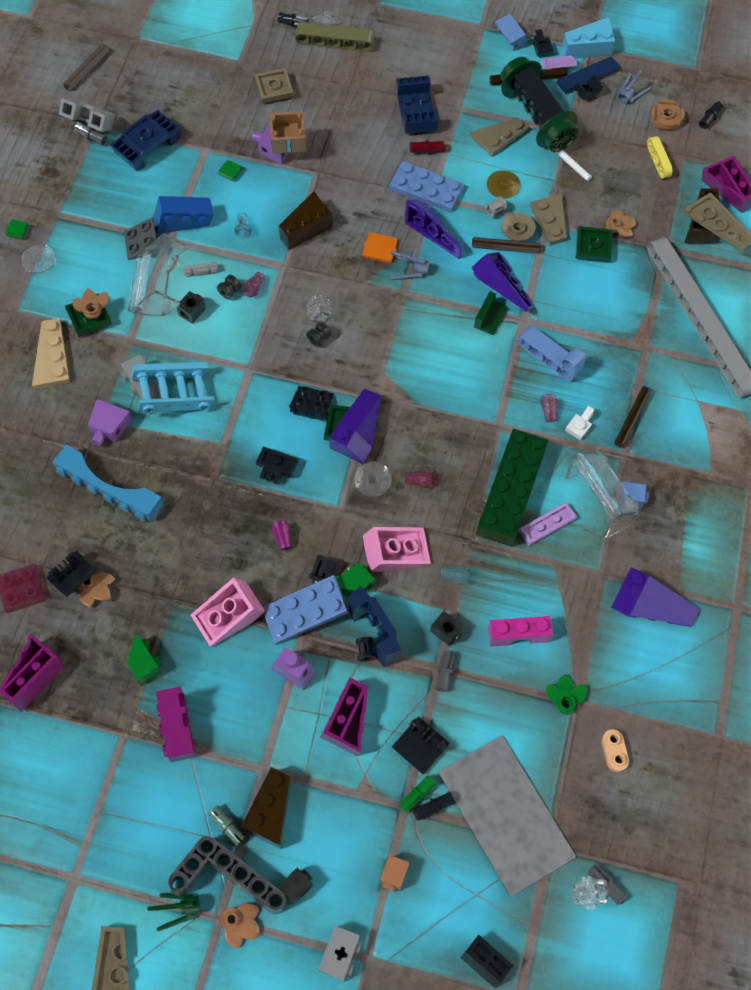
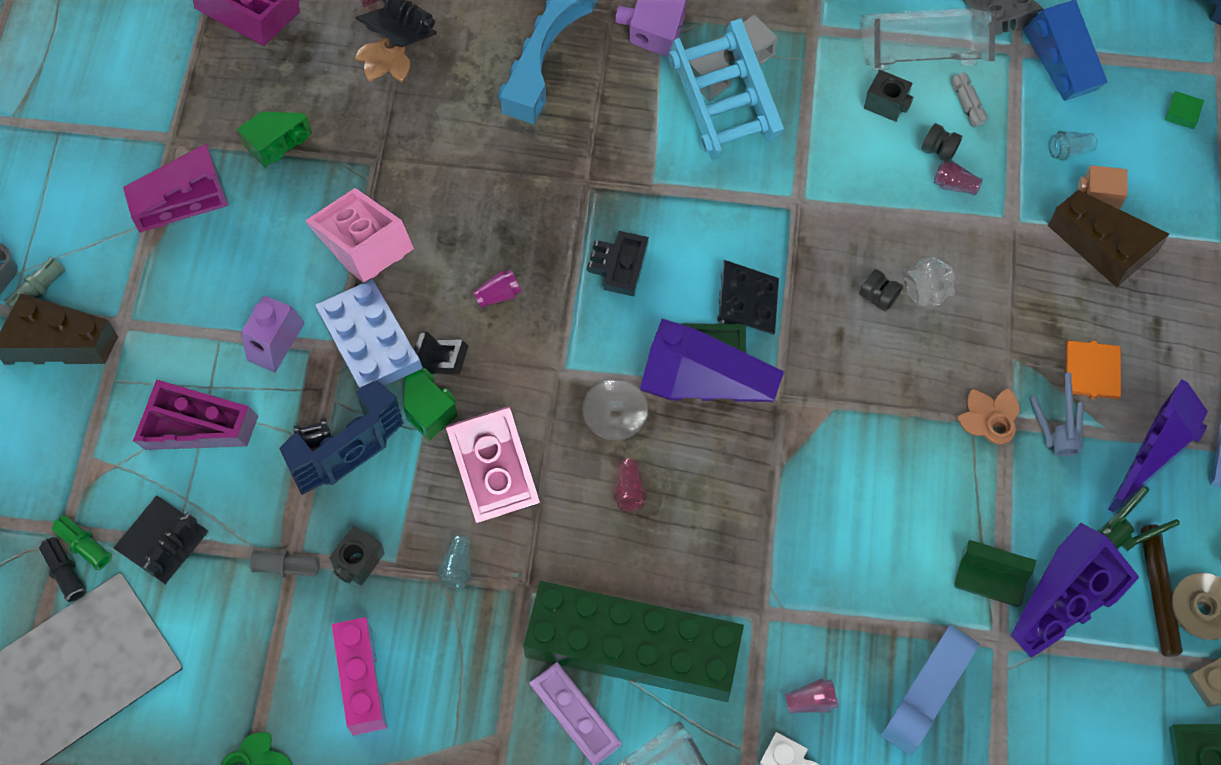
camera: 85 degrees right, 0 degrees up
none -> nougat plate [958,389,1020,445]
none -> nougat brick [1078,165,1127,209]
none -> dark green plant [1098,487,1180,551]

